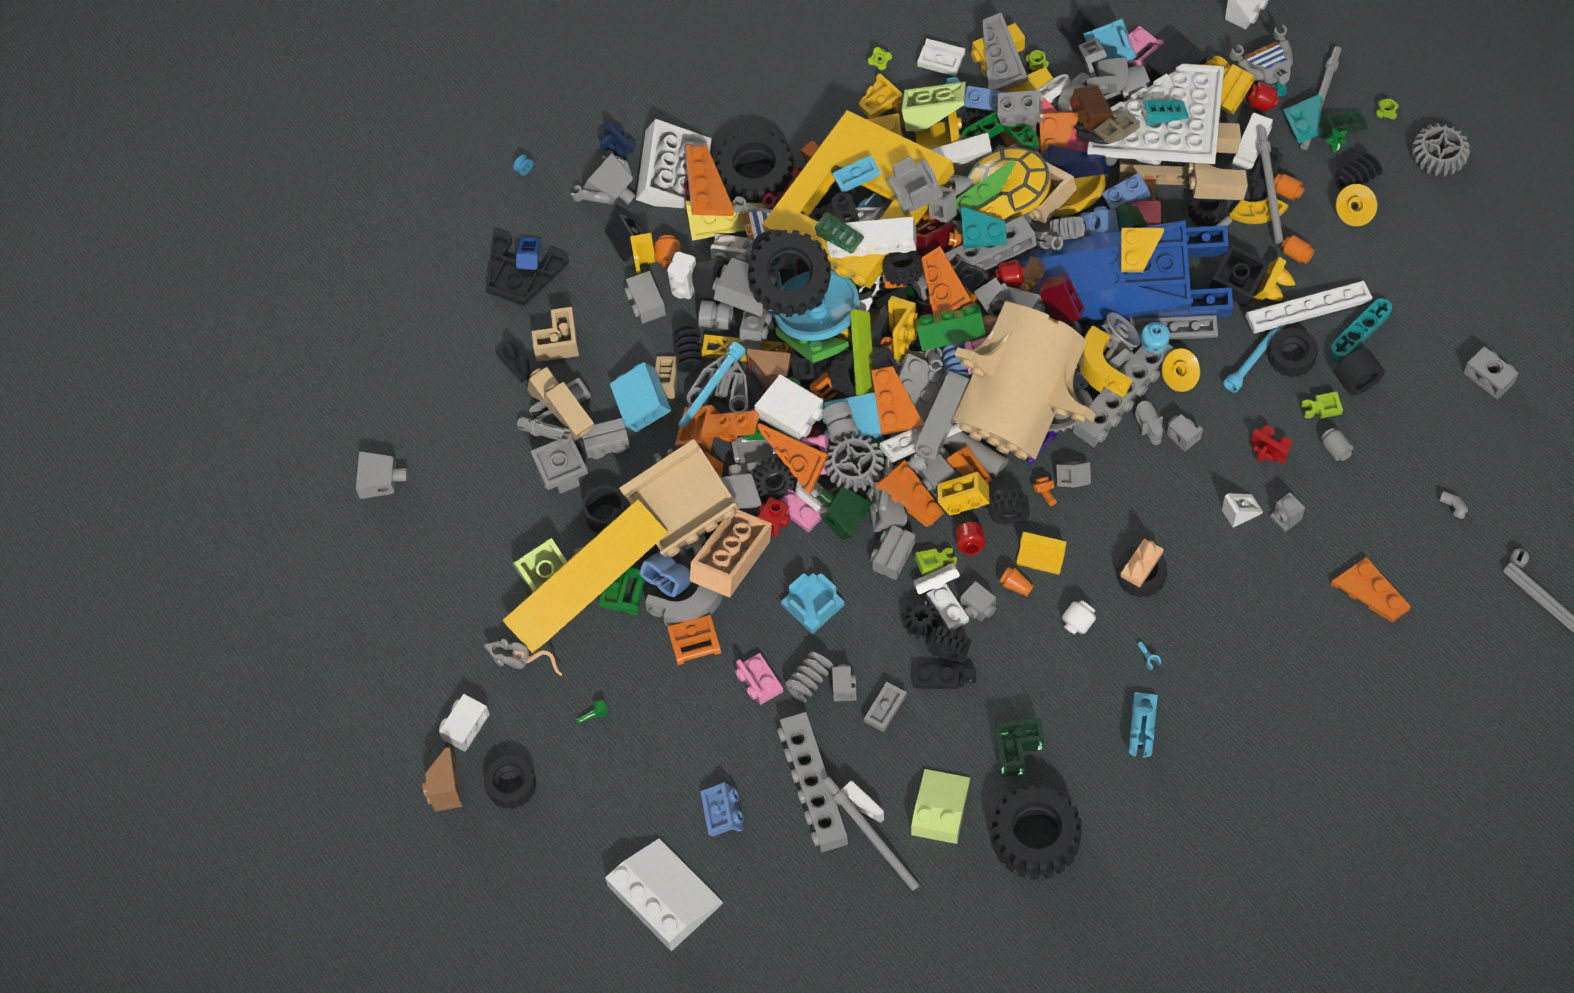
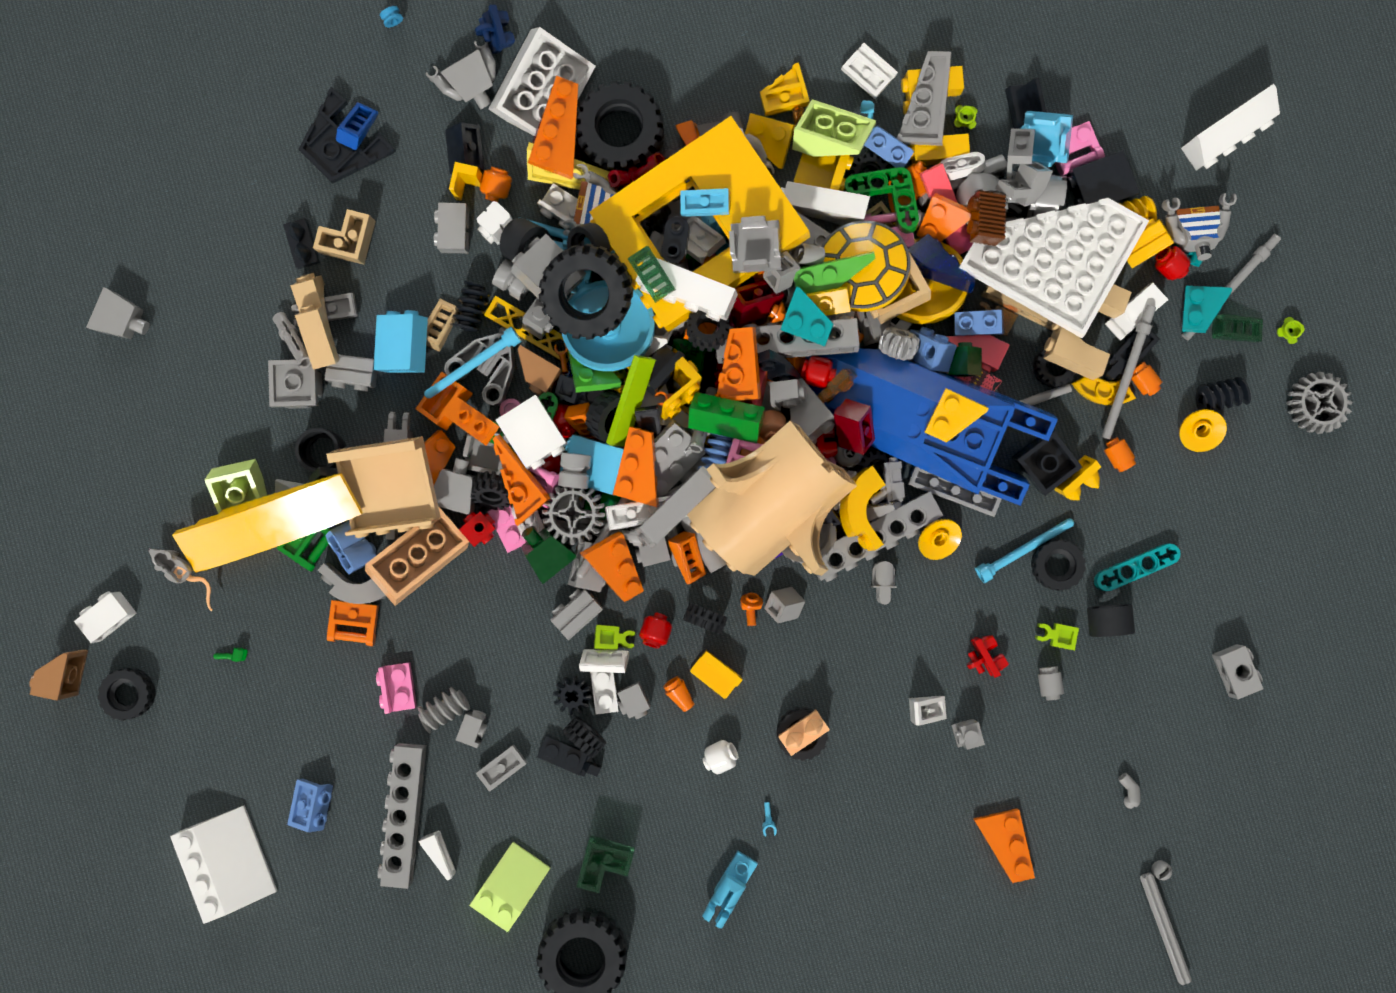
camera: 15 degrees right, 25 degrees up
medium azure panel [781,573,845,634] -> none
light grey bar [822,776,920,891] -> none
lime plate [868,47,892,70] -> none
yellow brick [937,472,990,516] -> none
light grey brick [998,90,1043,126] -> none
light grey pin [1034,231,1063,250] -> none
black helmet [1078,131,1108,144] -> none
dark tan slope [1094,111,1140,144] -> none
light grey dish [1107,312,1141,347] -> none
medium azure head [1141,322,1170,354] -> none
teal slope [1142,100,1189,126] -> none
light grey brick [1167,414,1203,452] -> none
white tile [1245,281,1372,333] -> none
green plant [1325,128,1347,153] -> none

